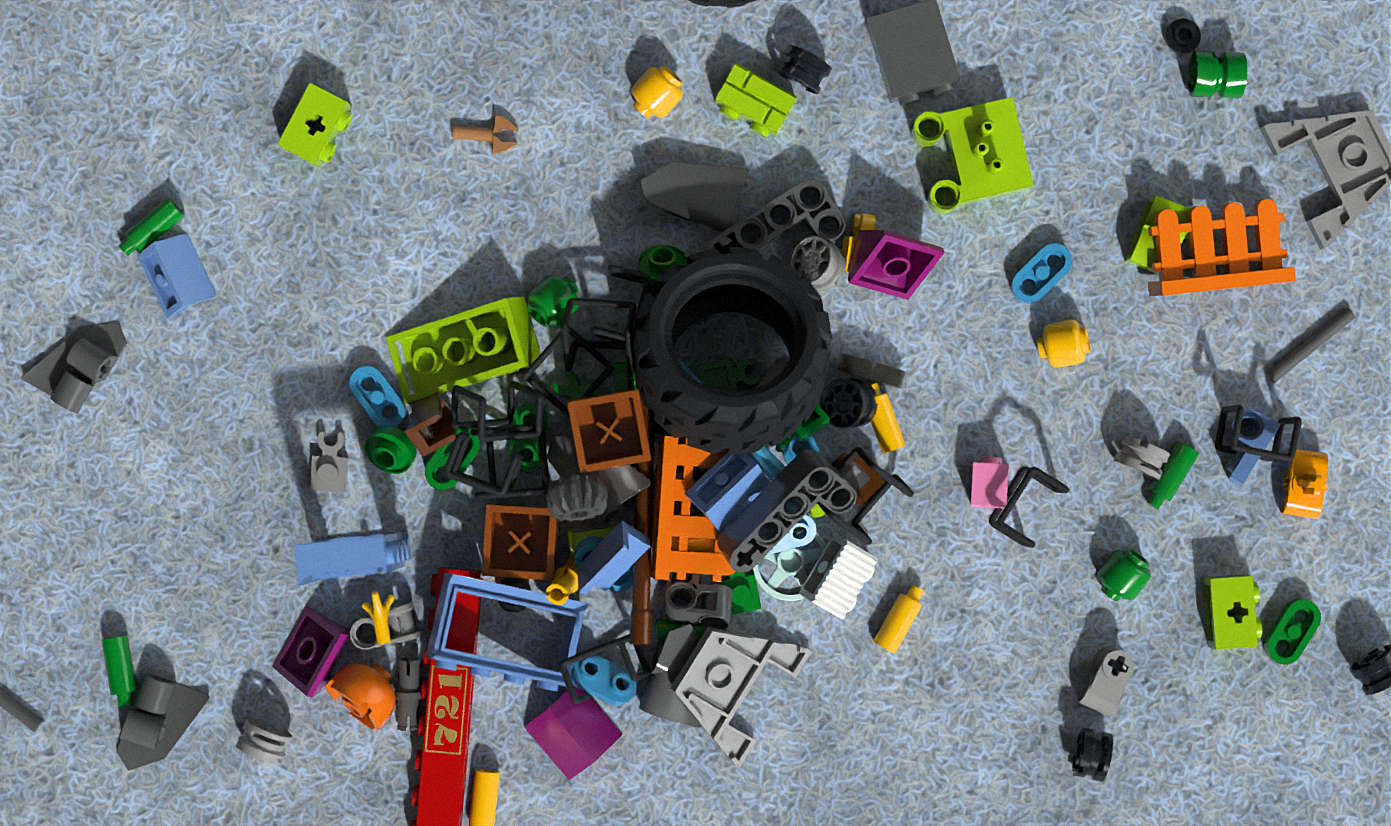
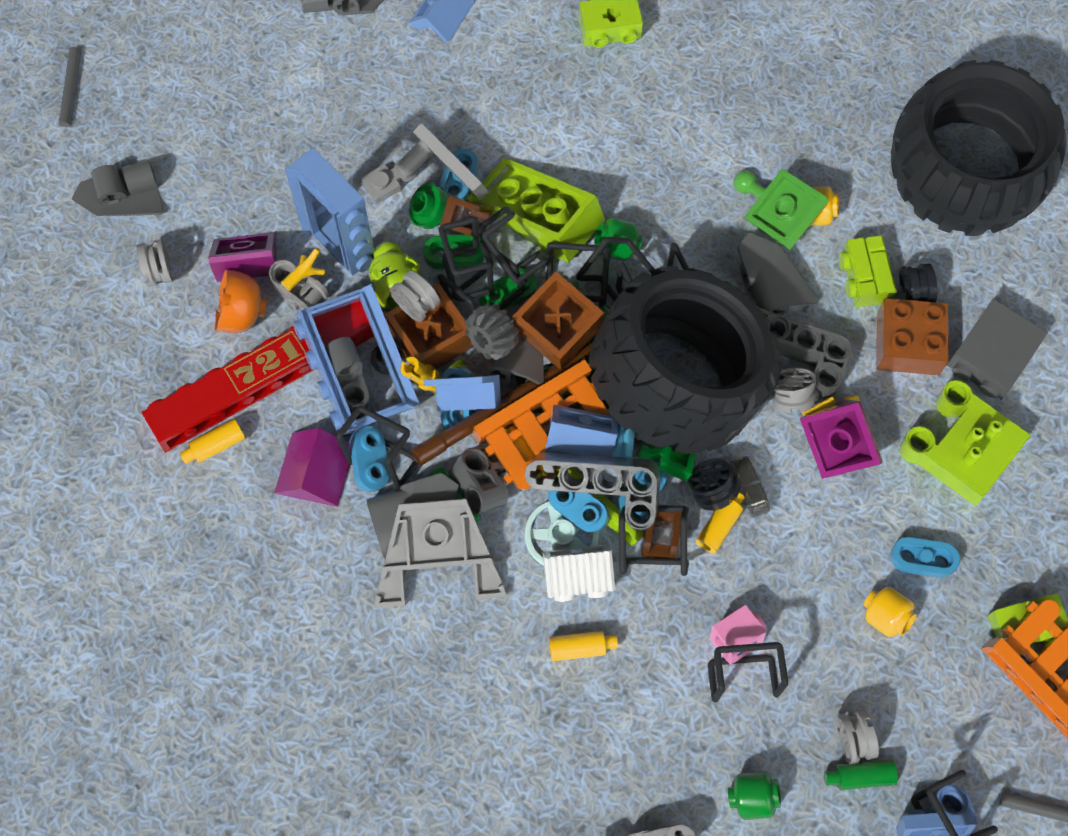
camera: 55 degrees right, 20 degrees down
green cylinder [101,635,136,707] -> none
dark grey pin [395,657,422,731] -> none
medium nougat bar [451,115,518,155] -> none
green plate [721,571,762,615] -> none
none -> dark grey piece [325,337,369,420]
none -> lime piece [369,241,421,312]
none -> light grey wheel [390,271,440,322]
none -> light grey piece [395,123,489,201]
none -> bright green plate [734,169,829,250]
none -> dark orange brick [876,298,949,375]

